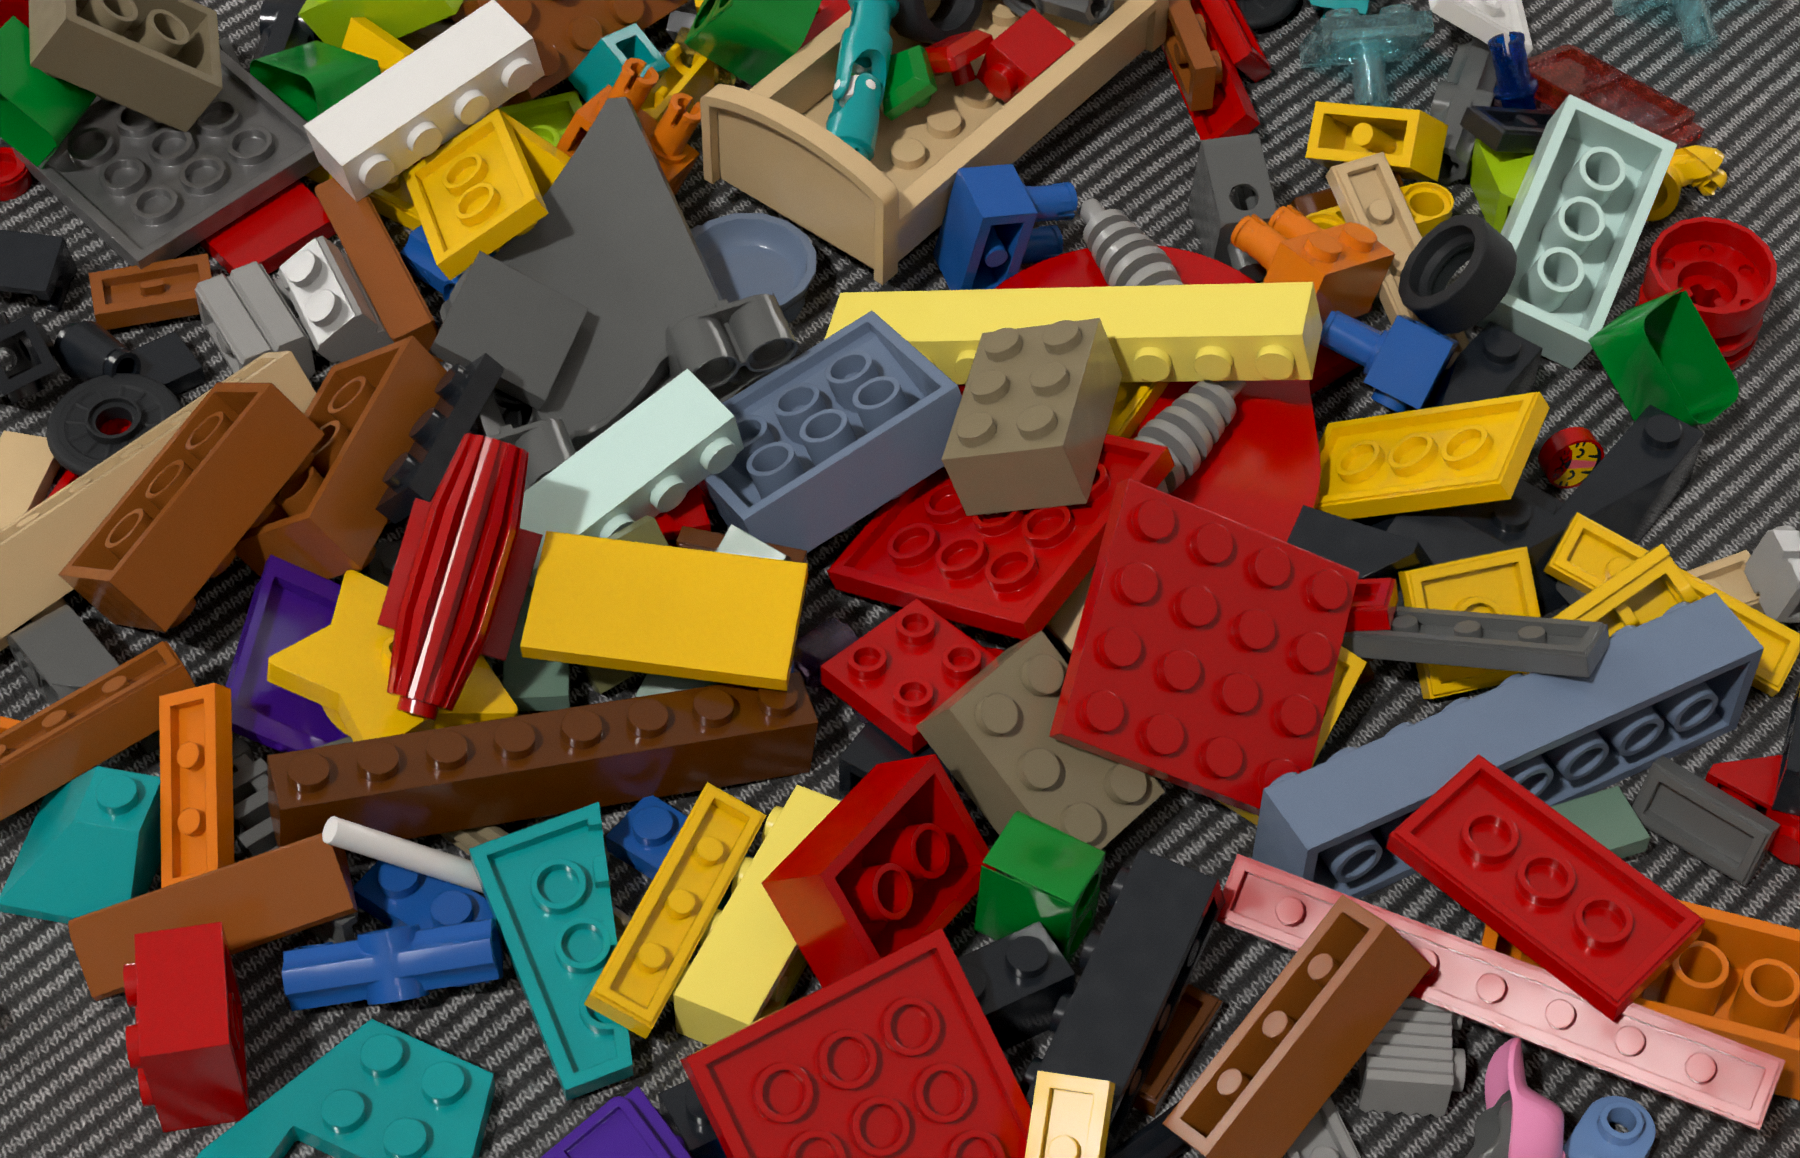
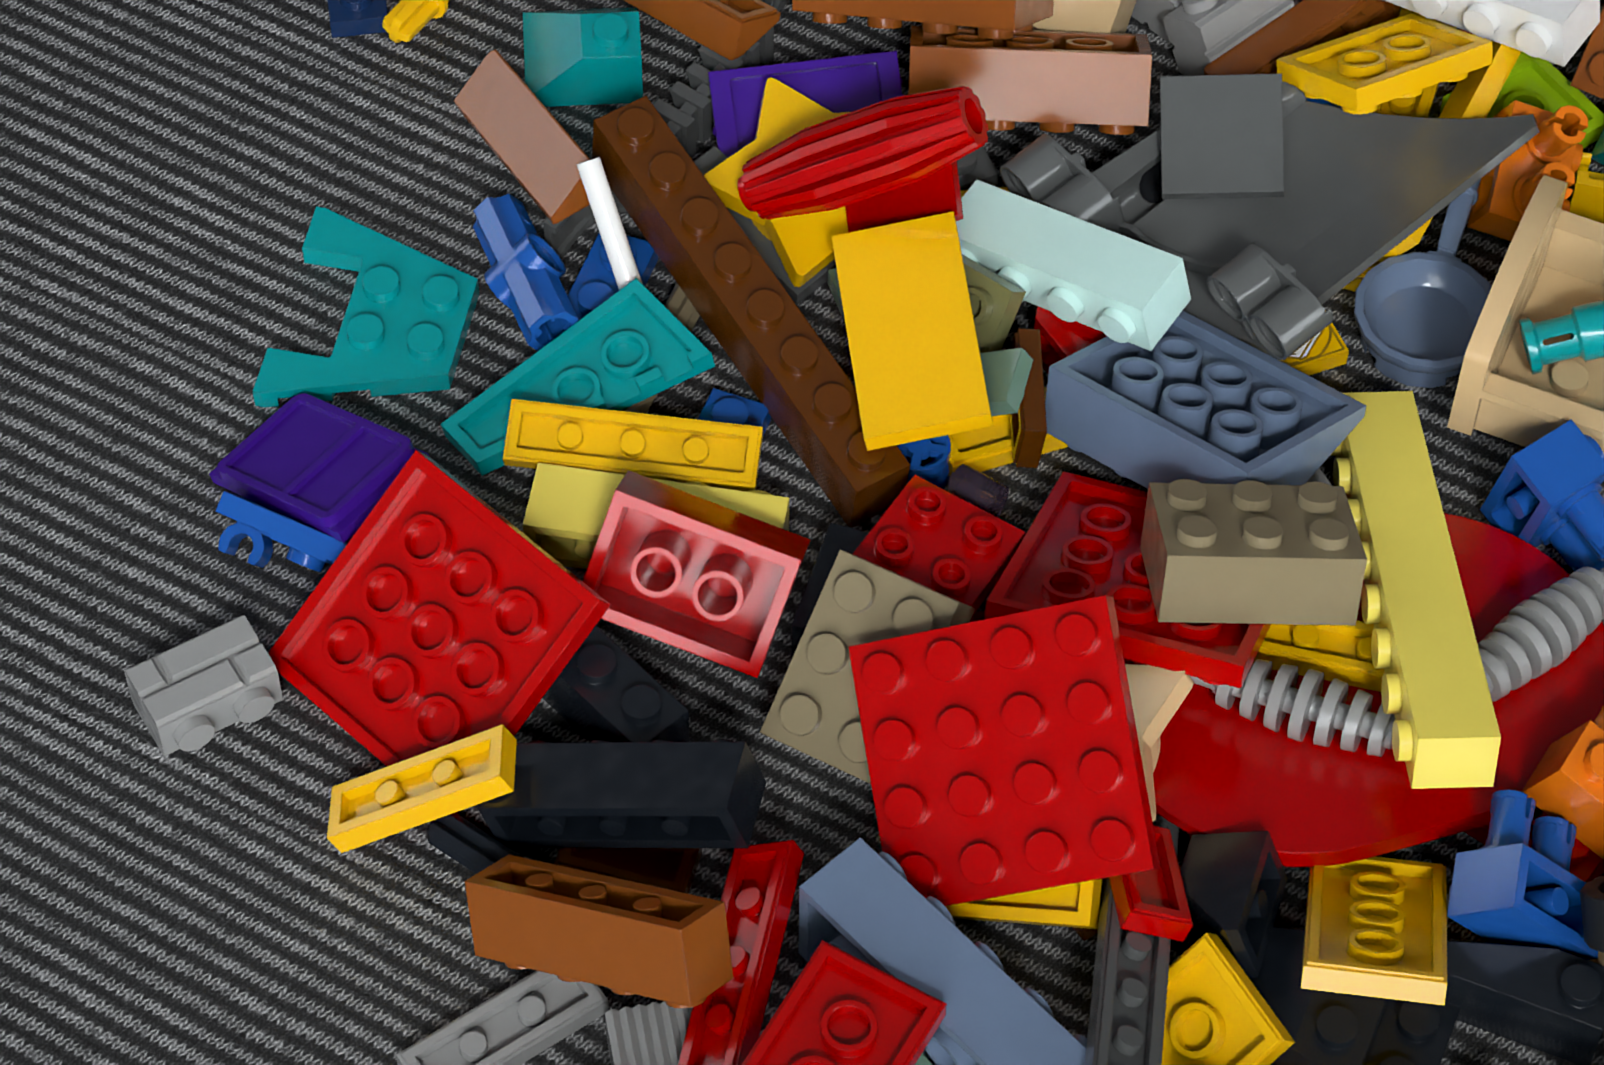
camera: 75 degrees right, 5 degrees up
red brick [123,922,250,1133] -> none
orange plate [159,683,235,888] -> none
black plate [375,353,505,524] -> none
green piece [974,811,1105,964] -> none

